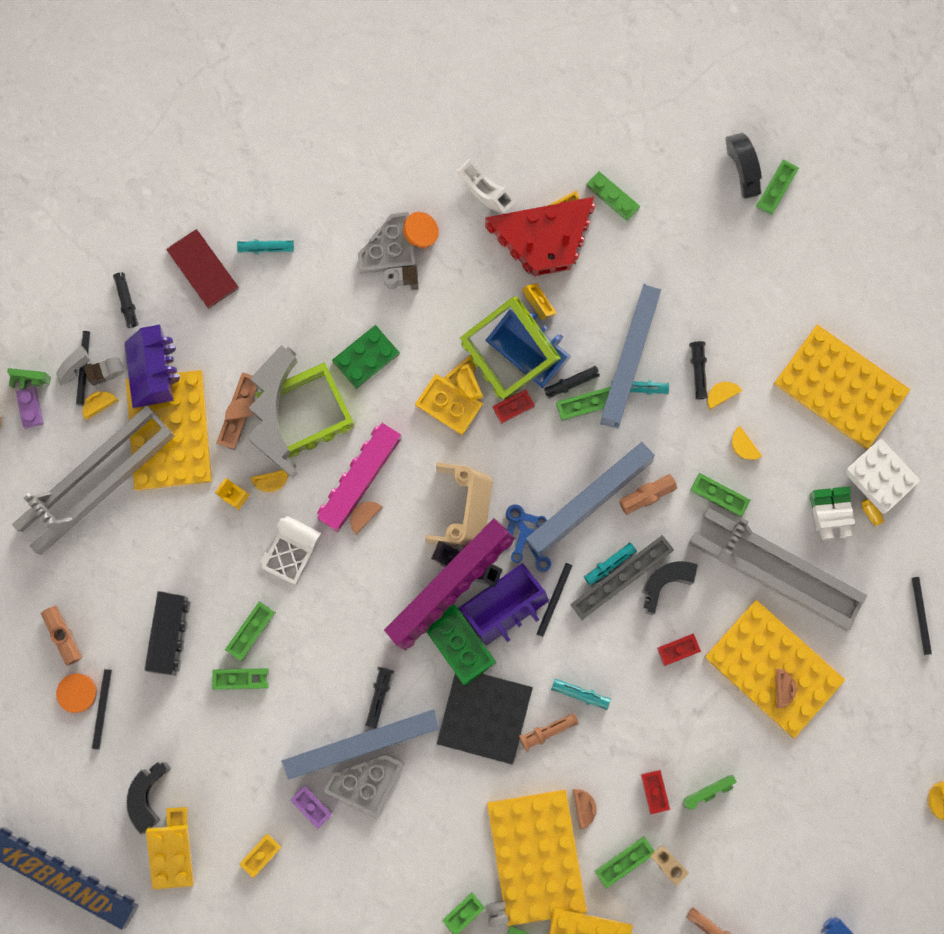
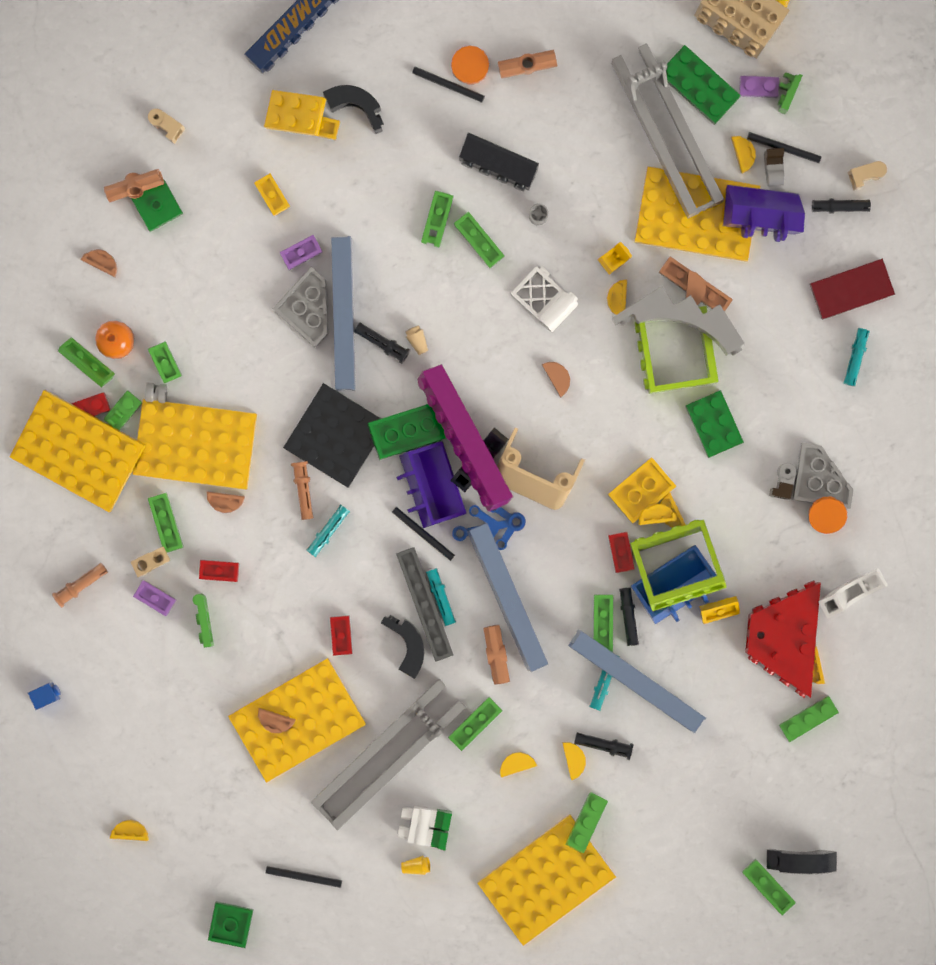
camera: 115 degrees right, 10 degrees up
light grey slope [56,346,90,386] -> none
dark pink brick [317,423,402,533] -> none
white plate [844,438,920,515] -> none
none -> medium lavender plate [133,580,176,616]
none -> tan cone [405,325,428,355]
none -> light grey wheel [529,204,548,225]
none -> bright green plate [565,792,608,854]
none -> green plate [666,45,741,125]
none -> tan leg [848,161,887,190]

